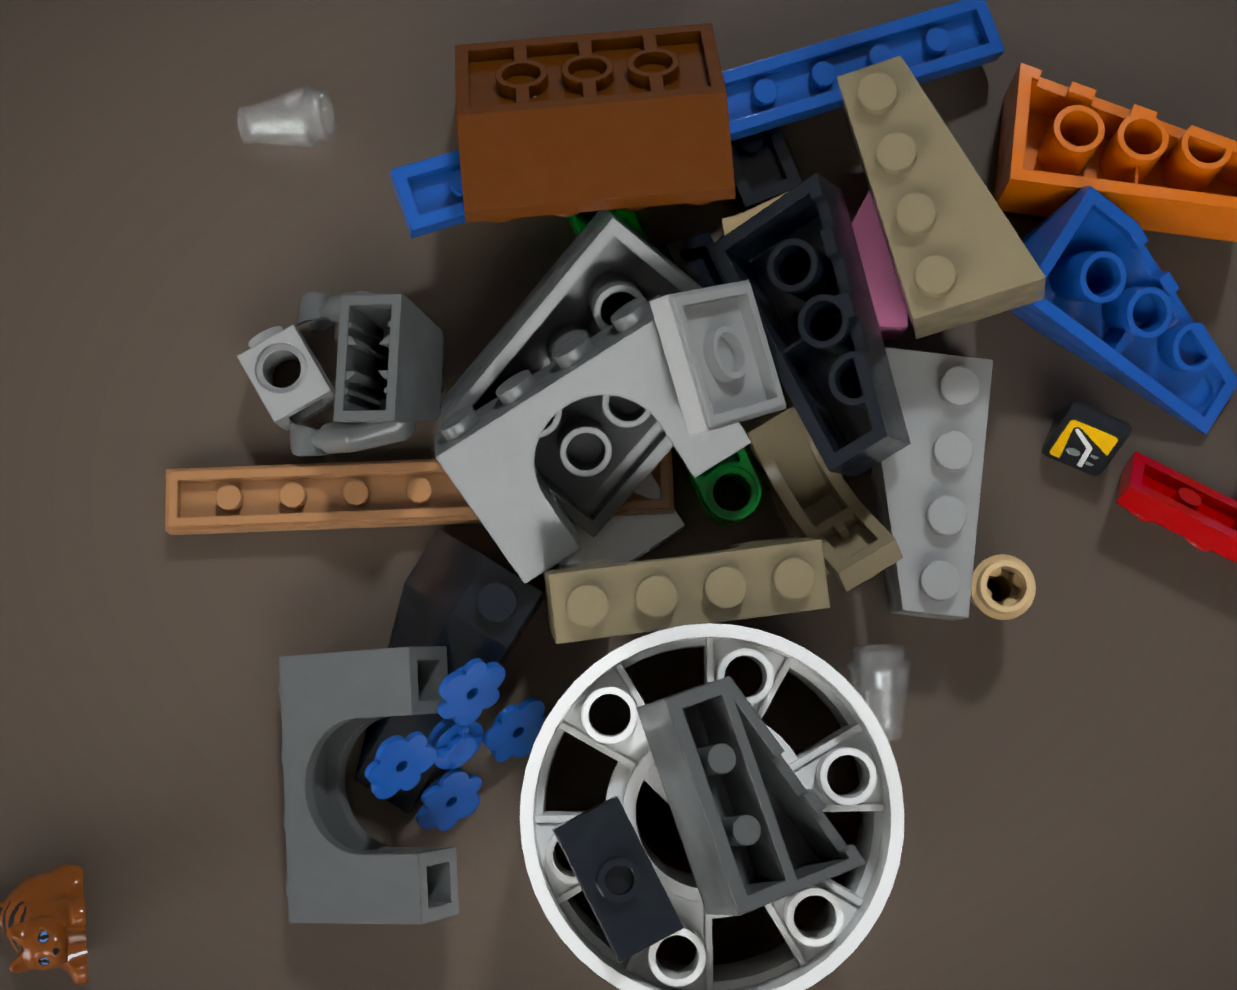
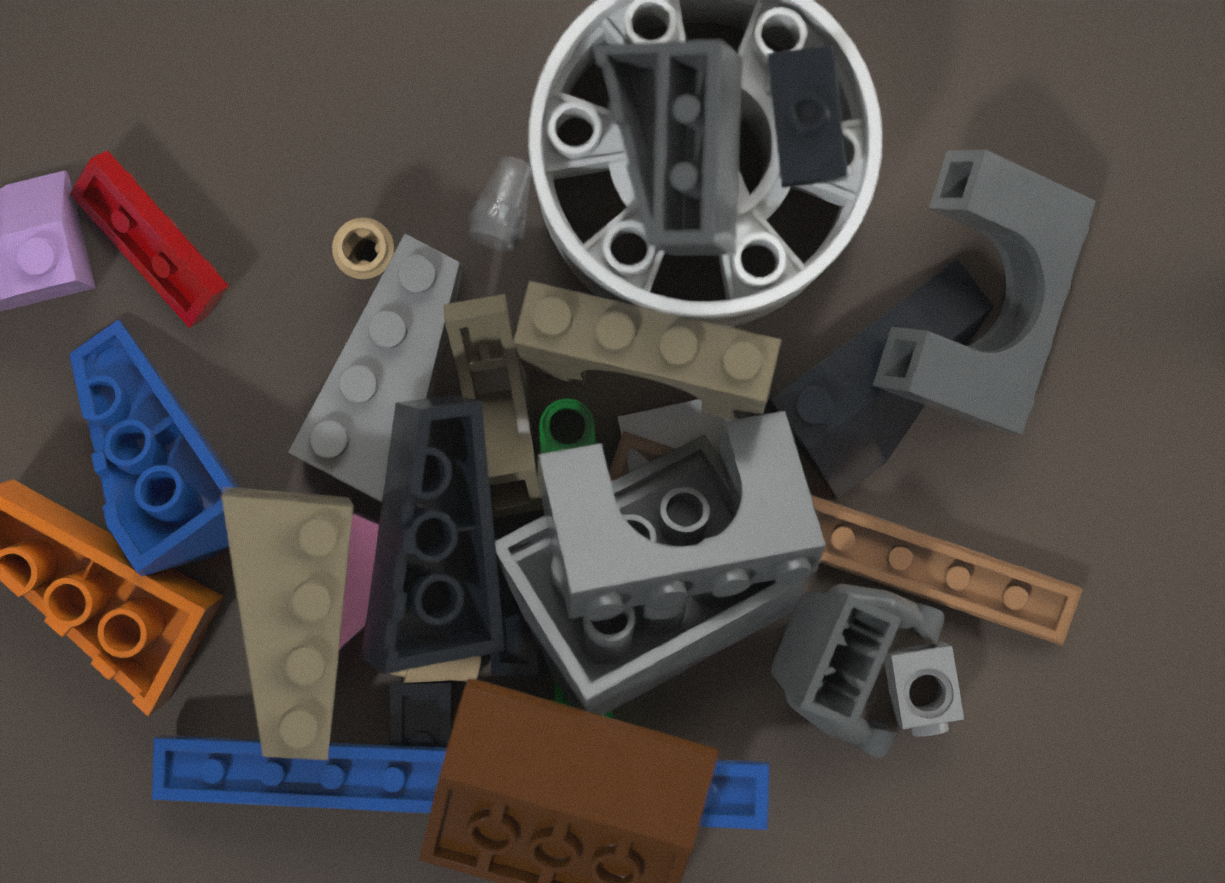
camera: 160 degrees left, 5 degrees up
blue plant [365,658,547,831] -> none
light grey tile [649,280,786,437] -> none
slope [1042,401,1133,476] -> none

